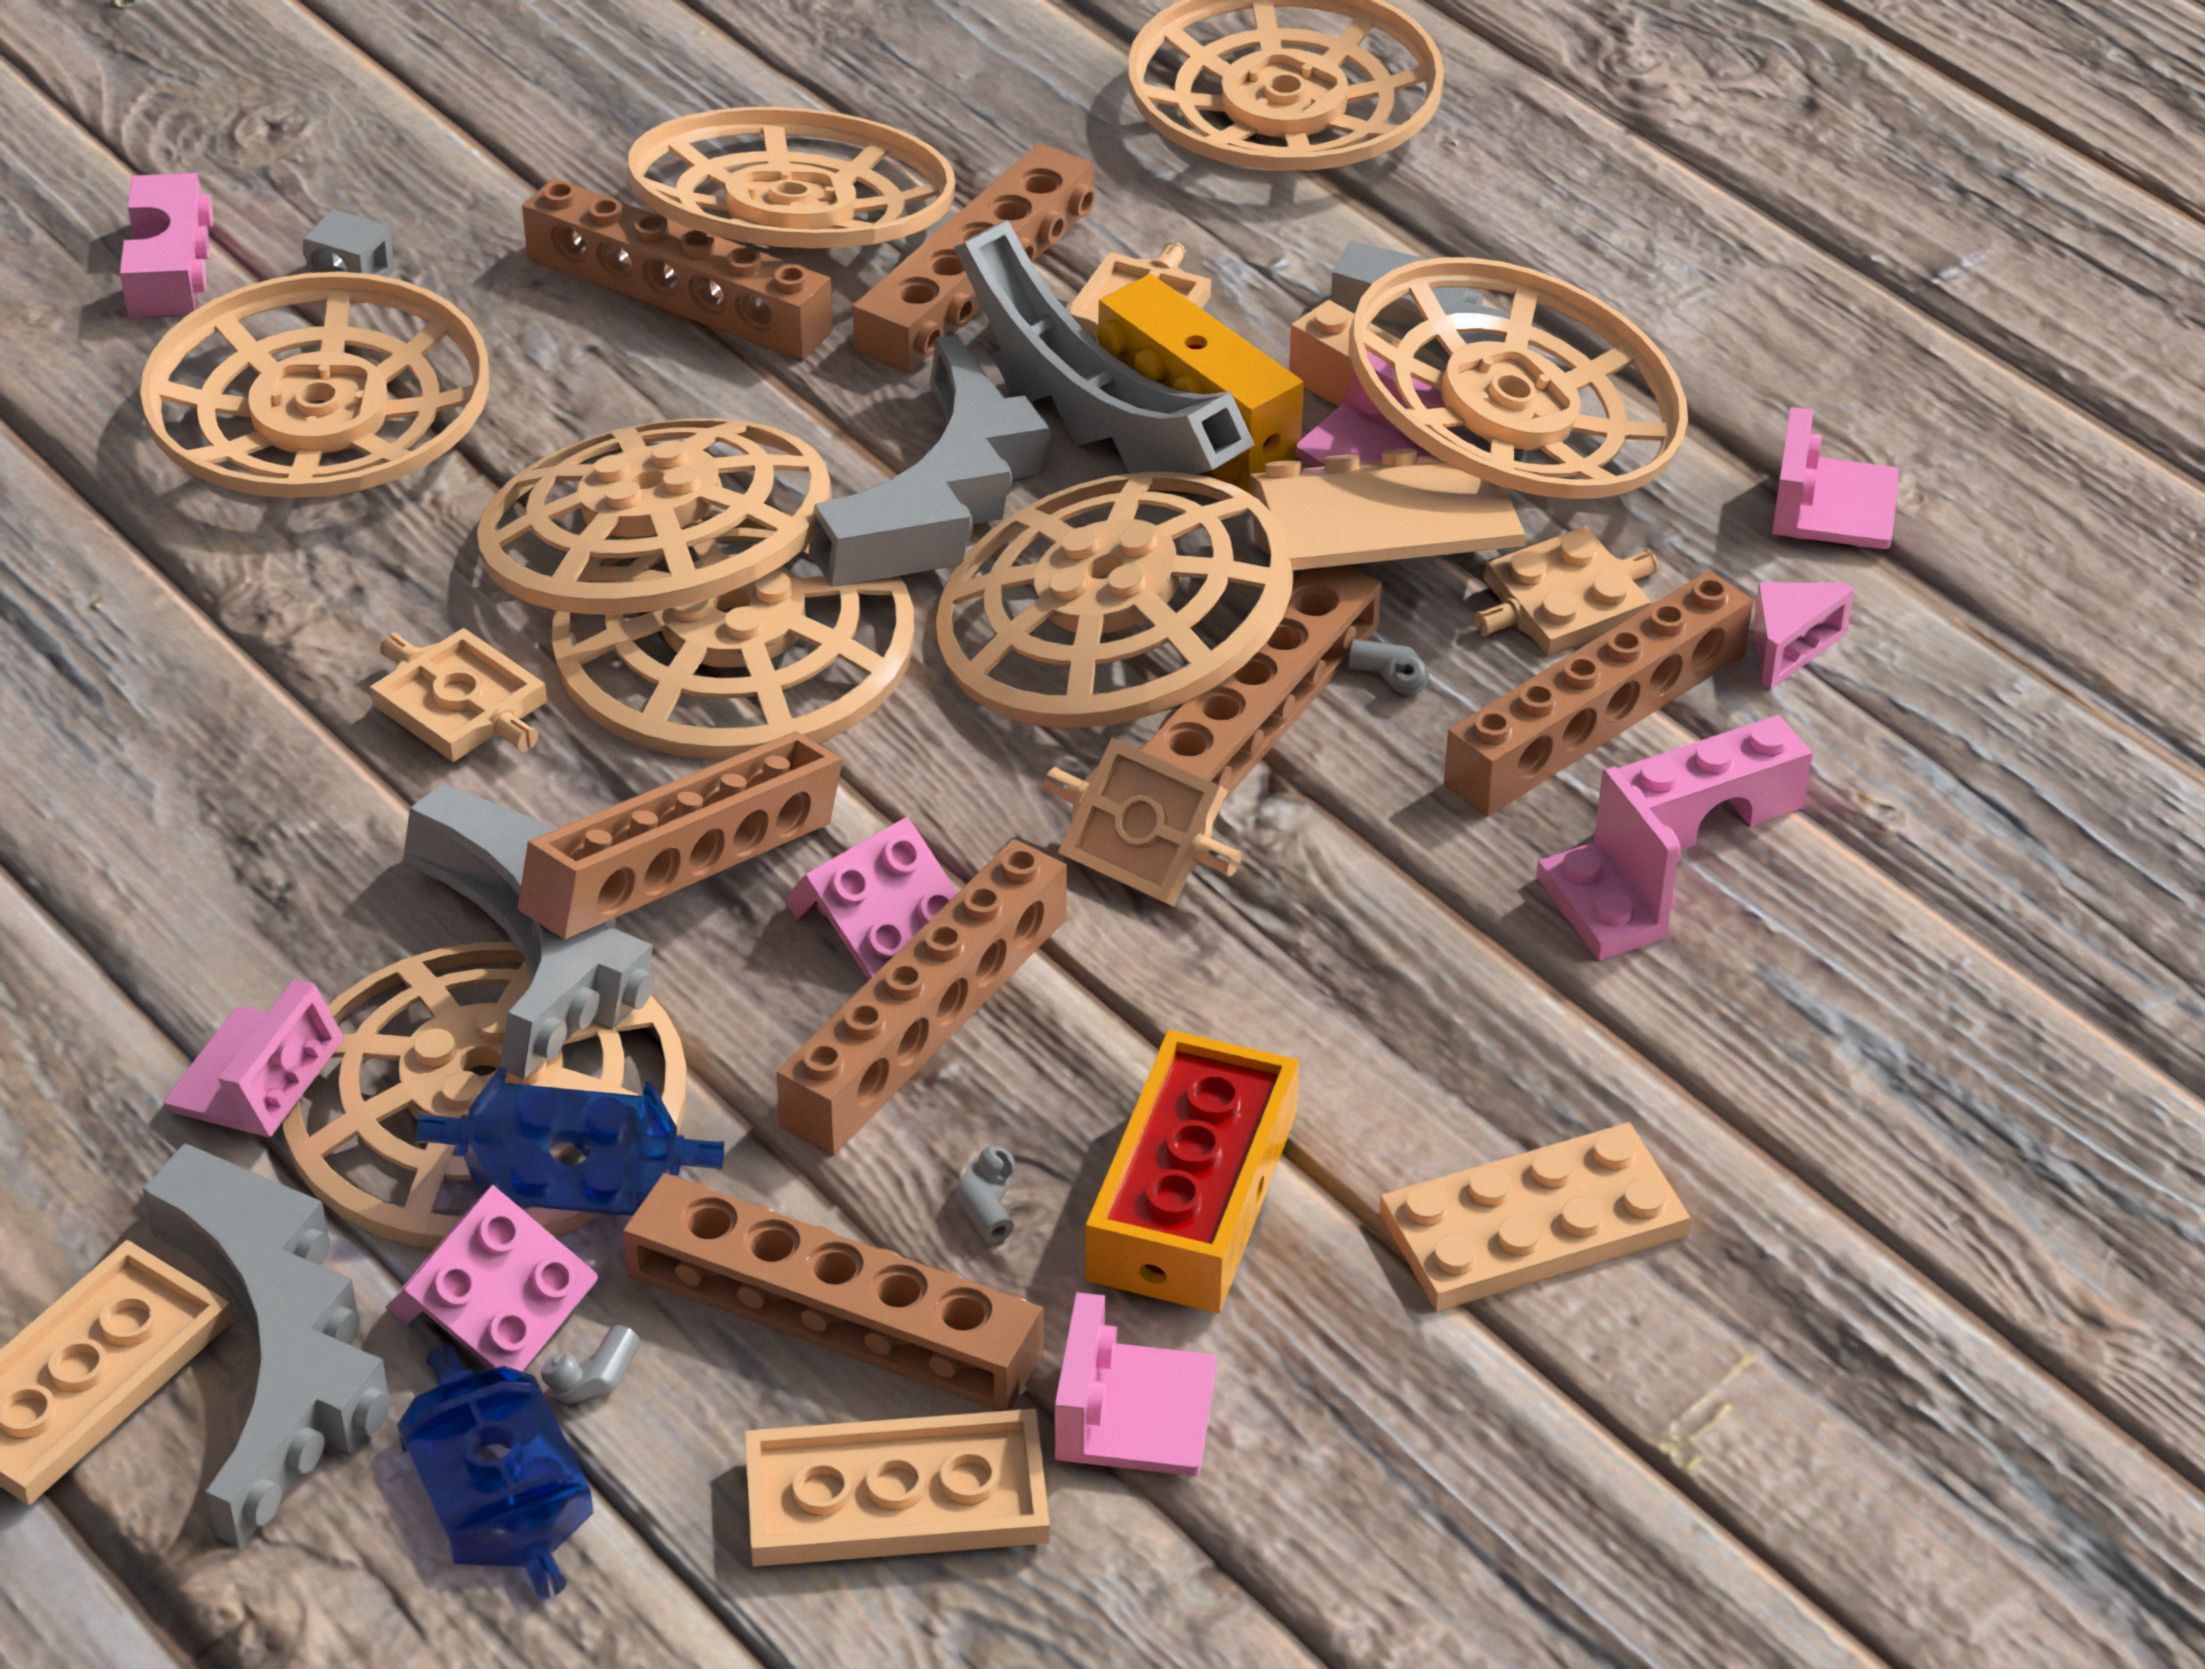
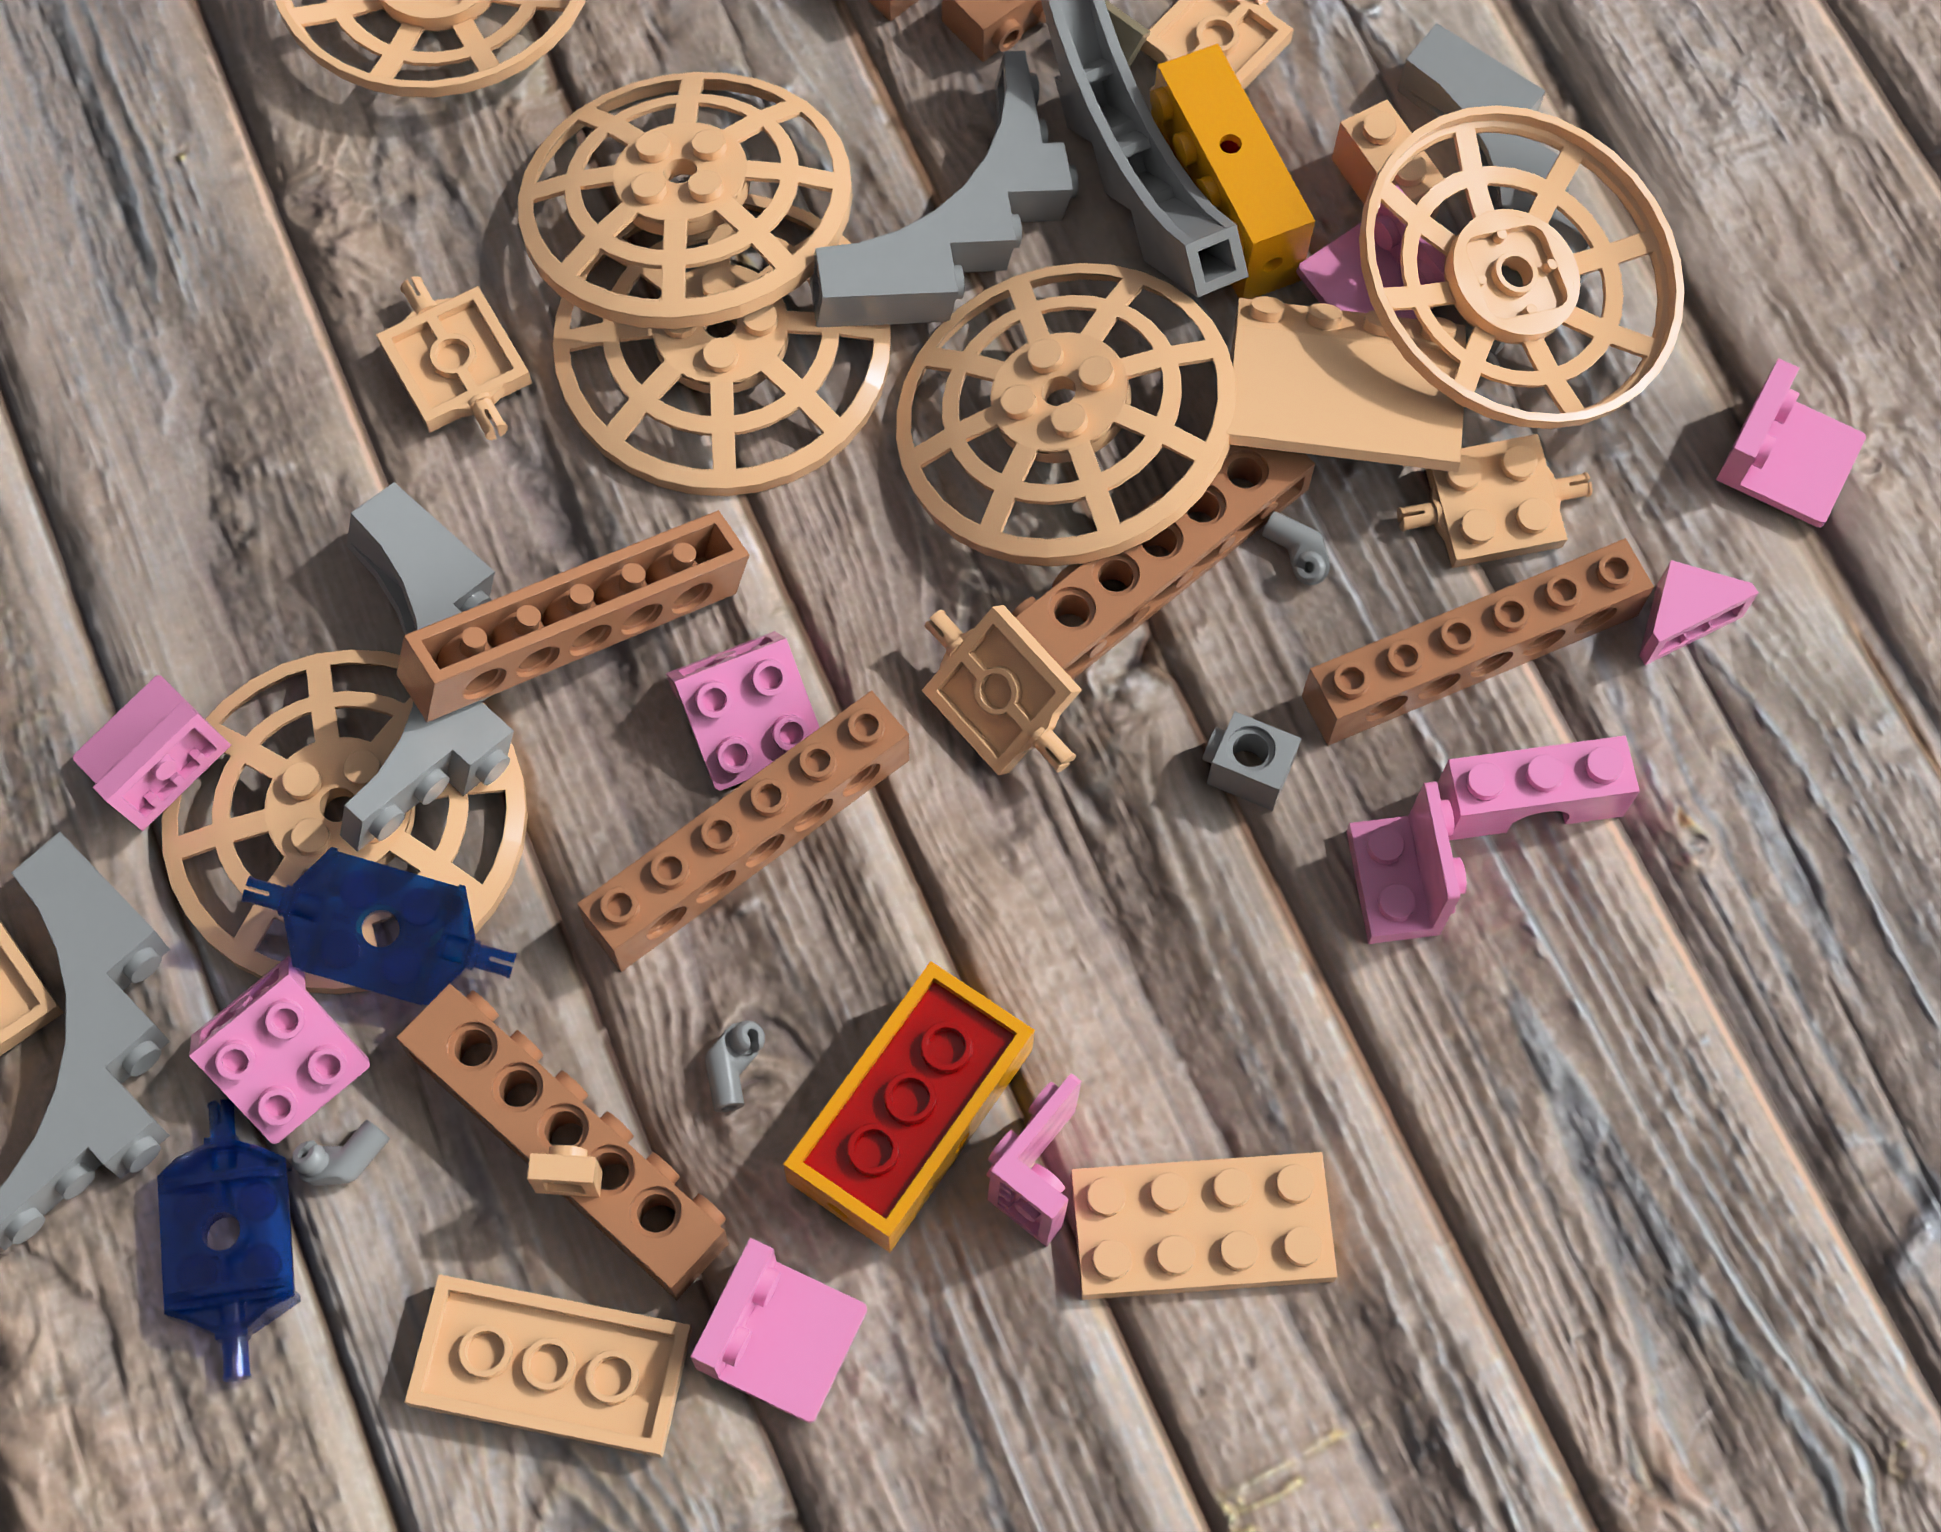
camera: 15 degrees right, 25 degrees up
none -> light nougat plate [527,1145,602,1197]
none -> bright pink bracket [986,1073,1082,1247]
none -> light grey brick [1202,711,1302,811]

